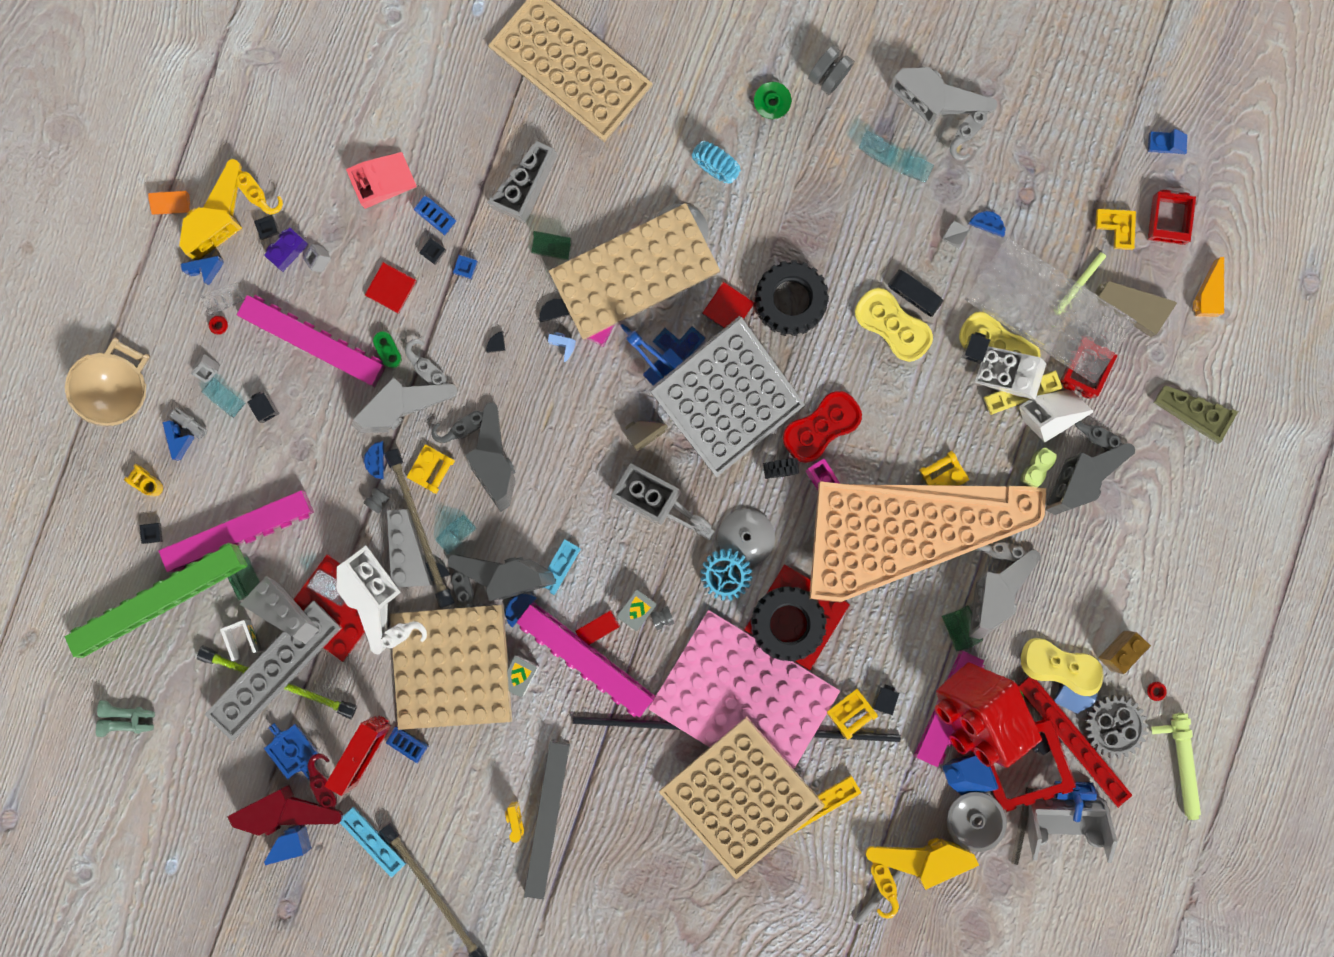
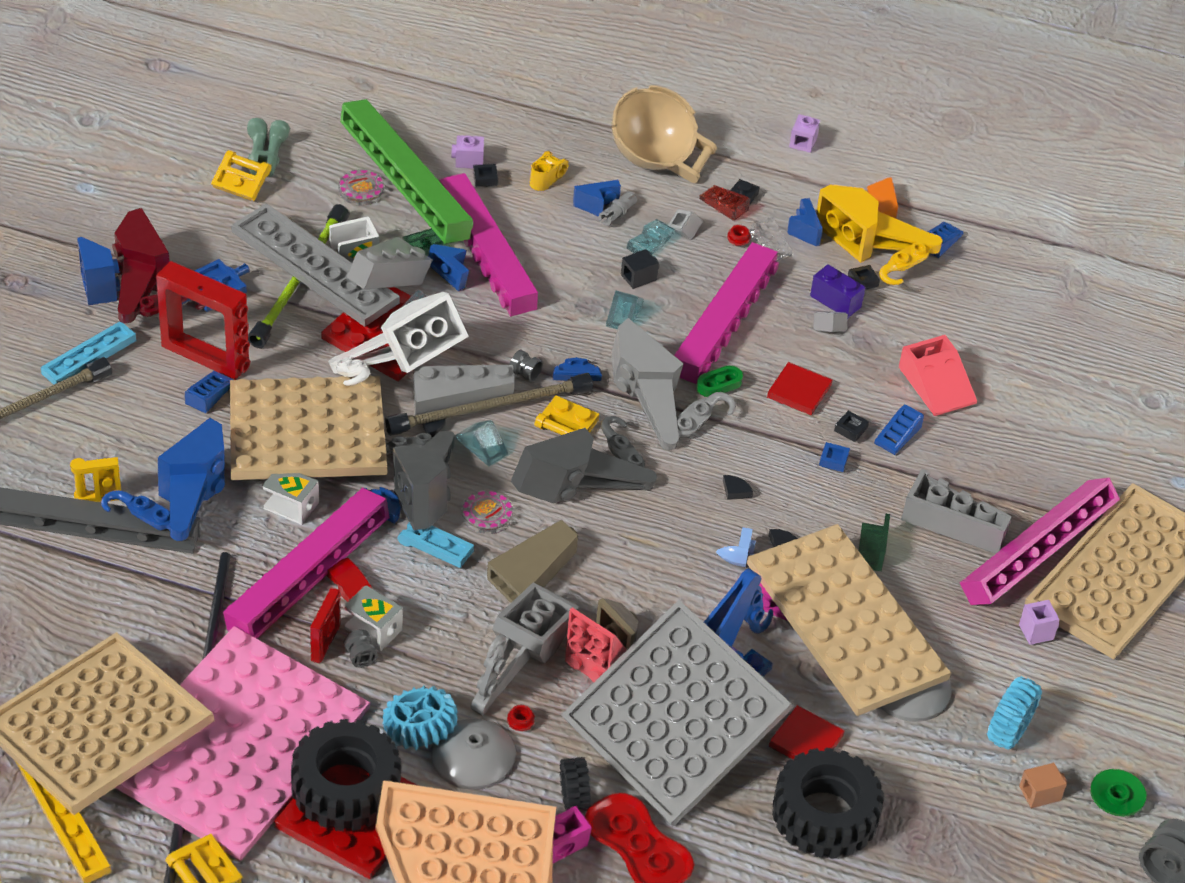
camera: 85 degrees right, 40 degrees down
none -> blue slope [101,418,225,541]
none -> yellow plate [211,150,271,201]
none -> red tile [310,587,341,664]
none -> clear tile [338,169,385,206]
none -> blue slope [428,244,469,291]
none -> lavender brick [451,135,484,168]
none -> clear tile [462,490,513,534]
none -> dark tan slope [487,519,578,603]
none -> red plate [507,705,535,731]
none -> coral slope [565,608,627,682]
none -> clear light blue slope [606,290,644,330]
none -> clear red slope [699,185,750,221]
none -> black plate [728,179,760,206]
none -> lavender brick [789,114,820,153]
none -> blue slope [928,221,964,258]
none -> dark pink brick [960,477,1120,605]
none -> lavender brick [1019,600,1060,645]
none -> nougat brick [1019,763,1067,808]

